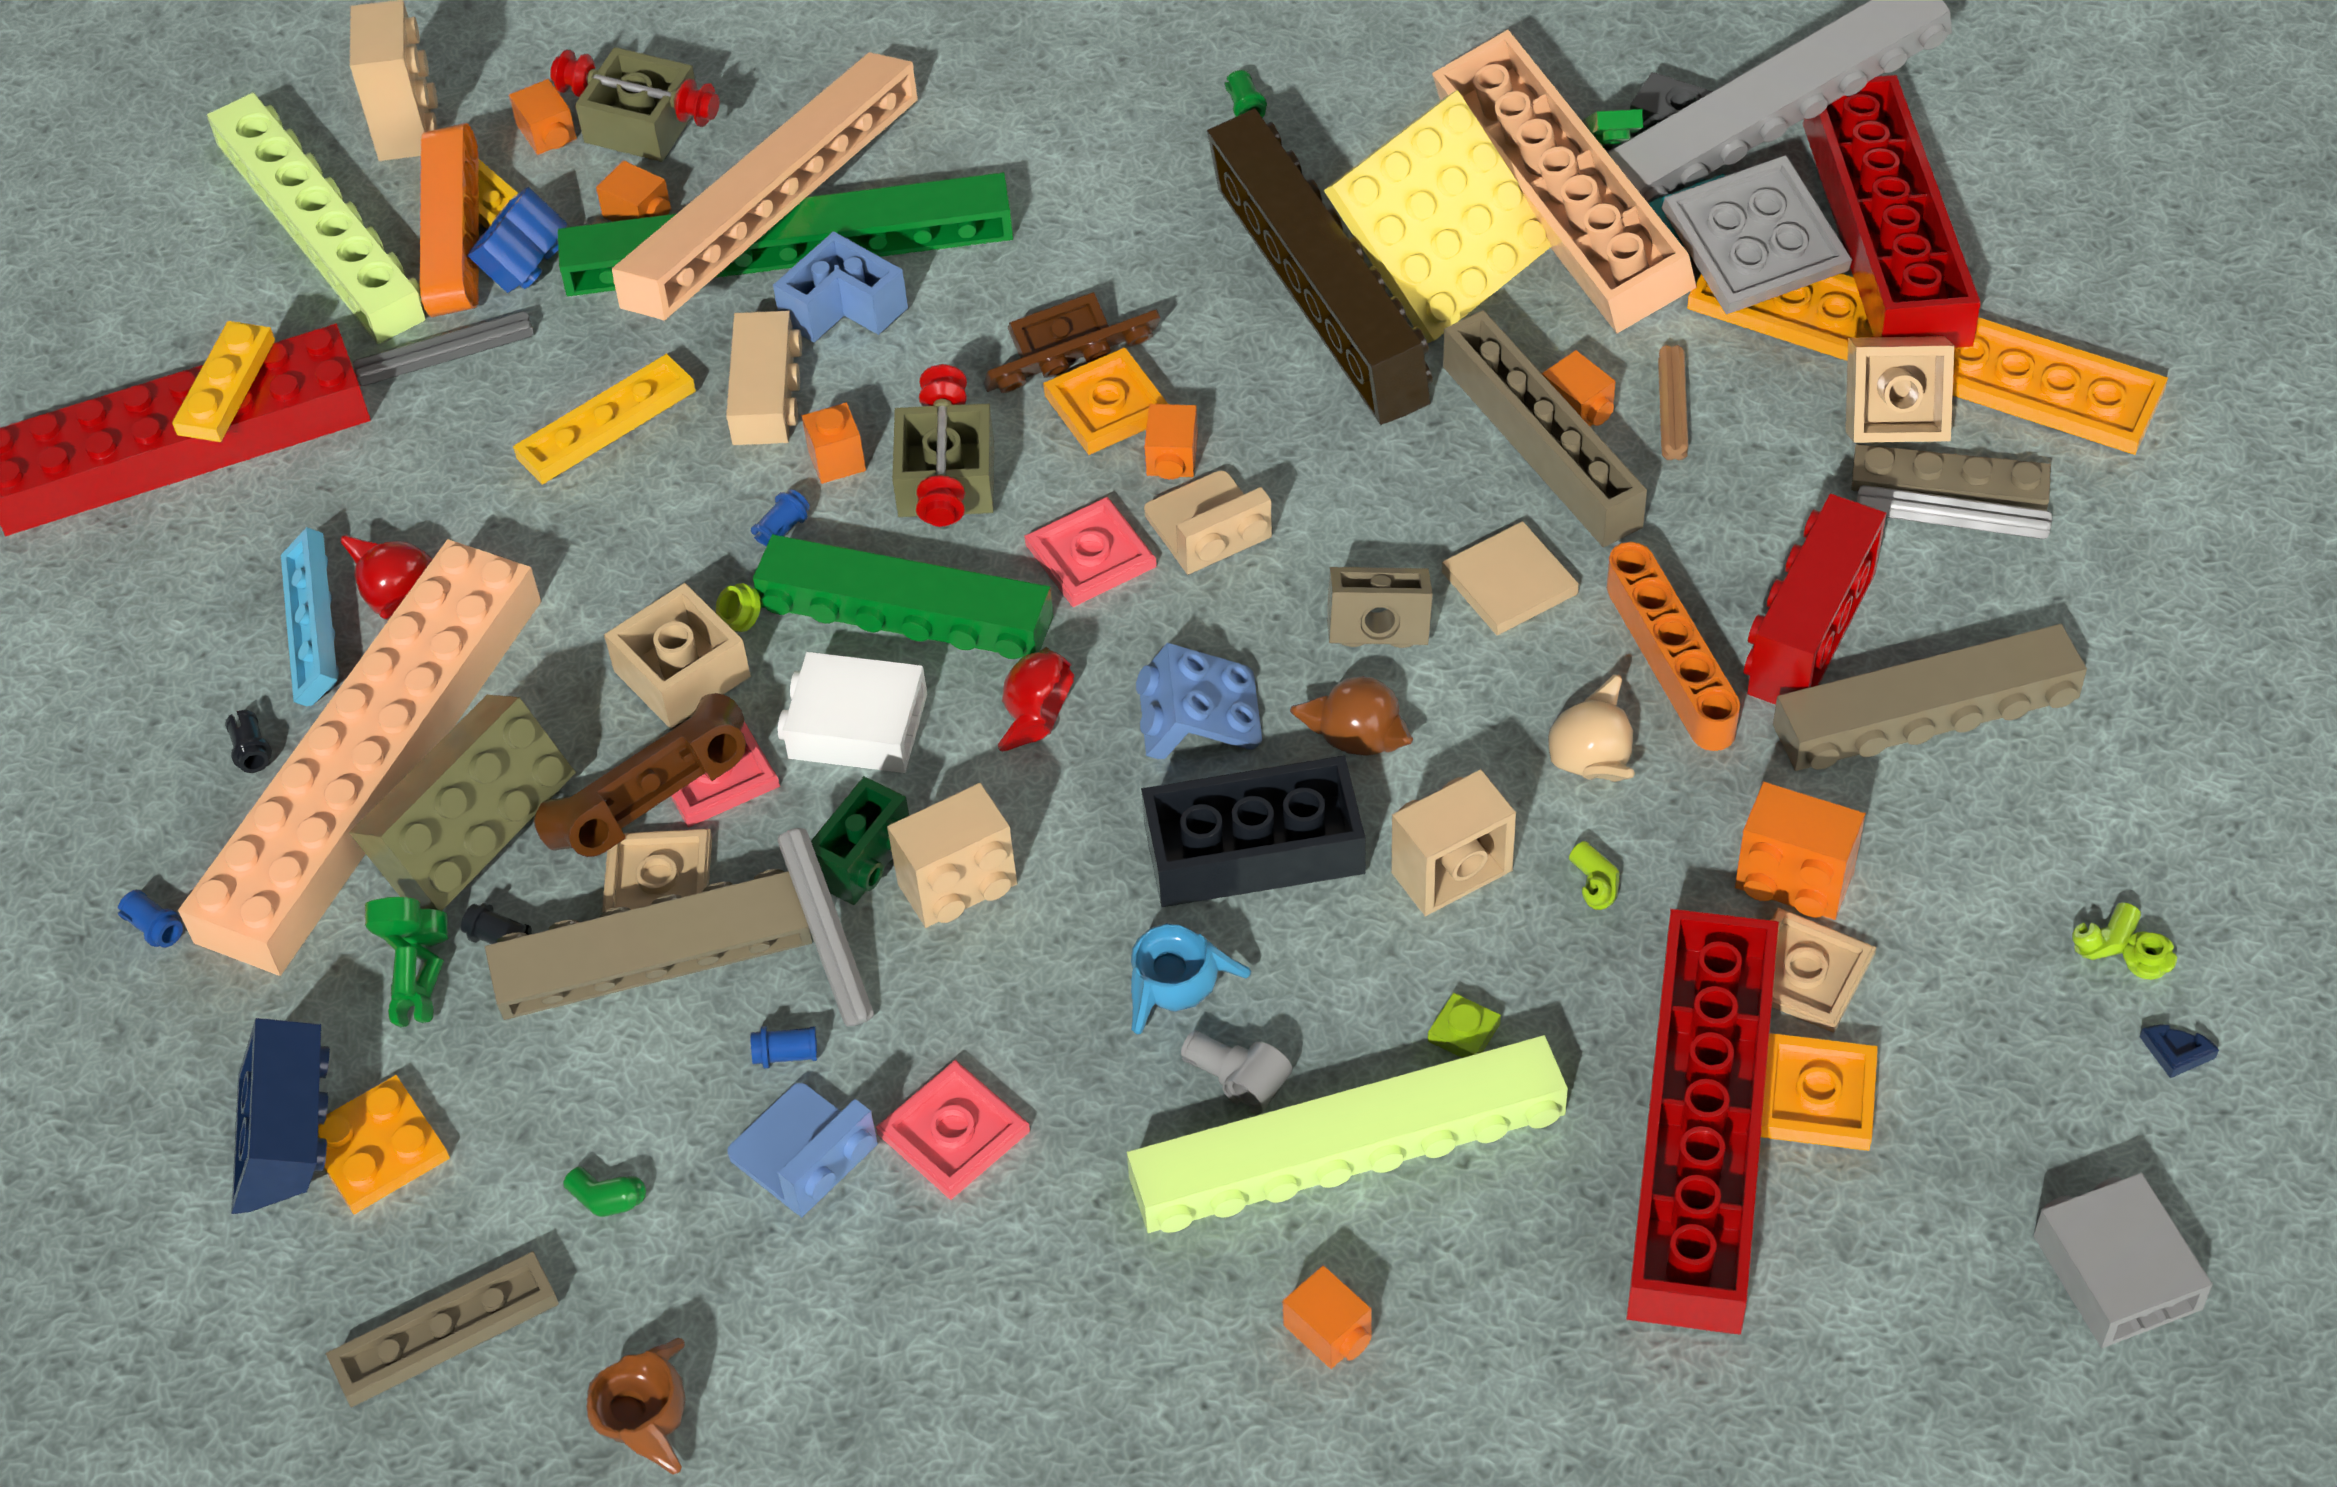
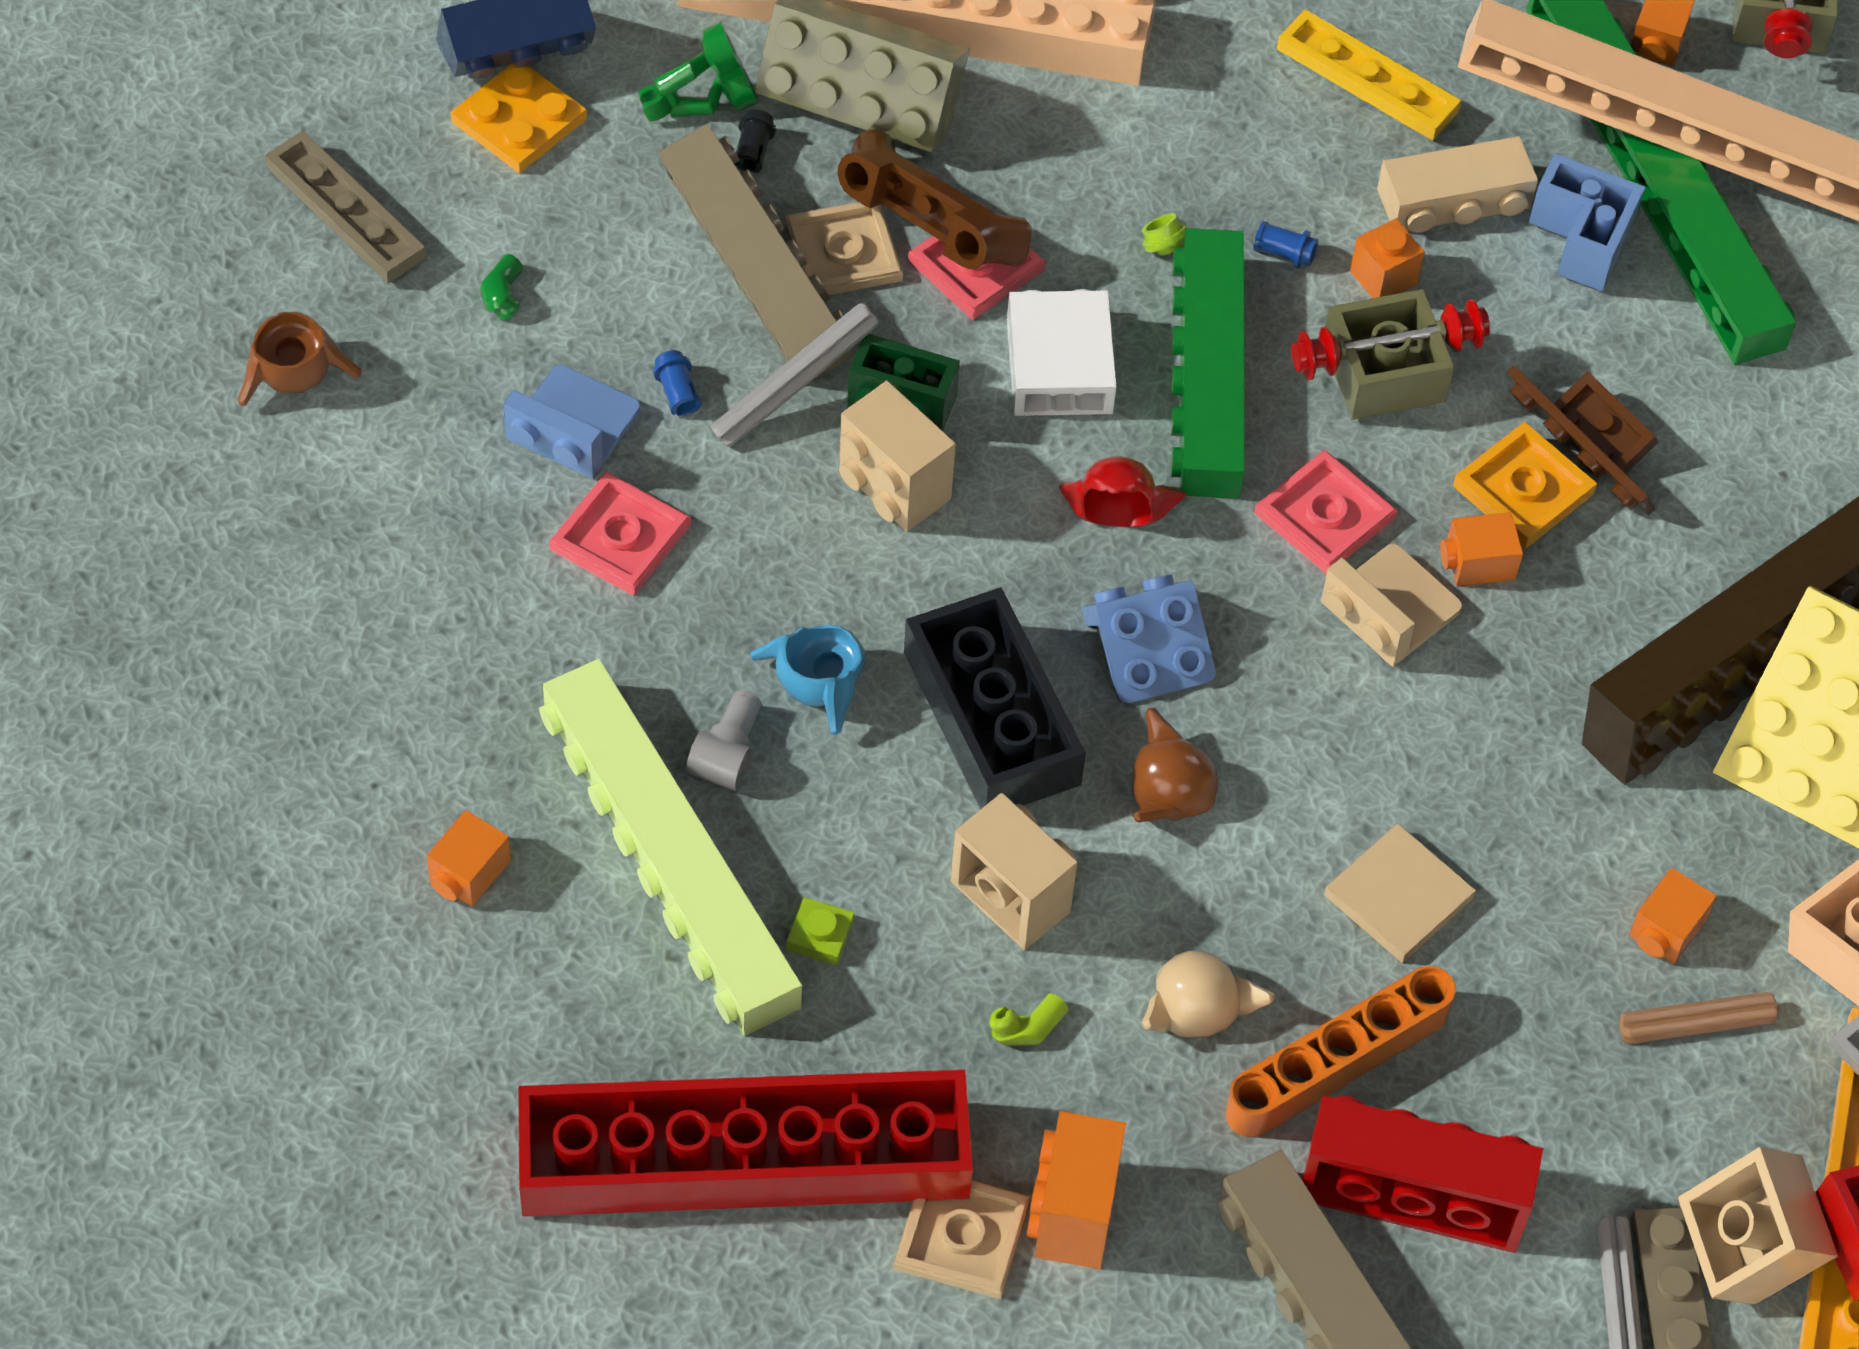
camera: 70 degrees right, 5 degrees up
tan brick [604,583,751,729] -> none
dark tan brick [1326,567,1433,648] -> none
dark tan brick [1443,310,1647,548] -> none
light orange plate [1761,1033,1878,1151] -> none

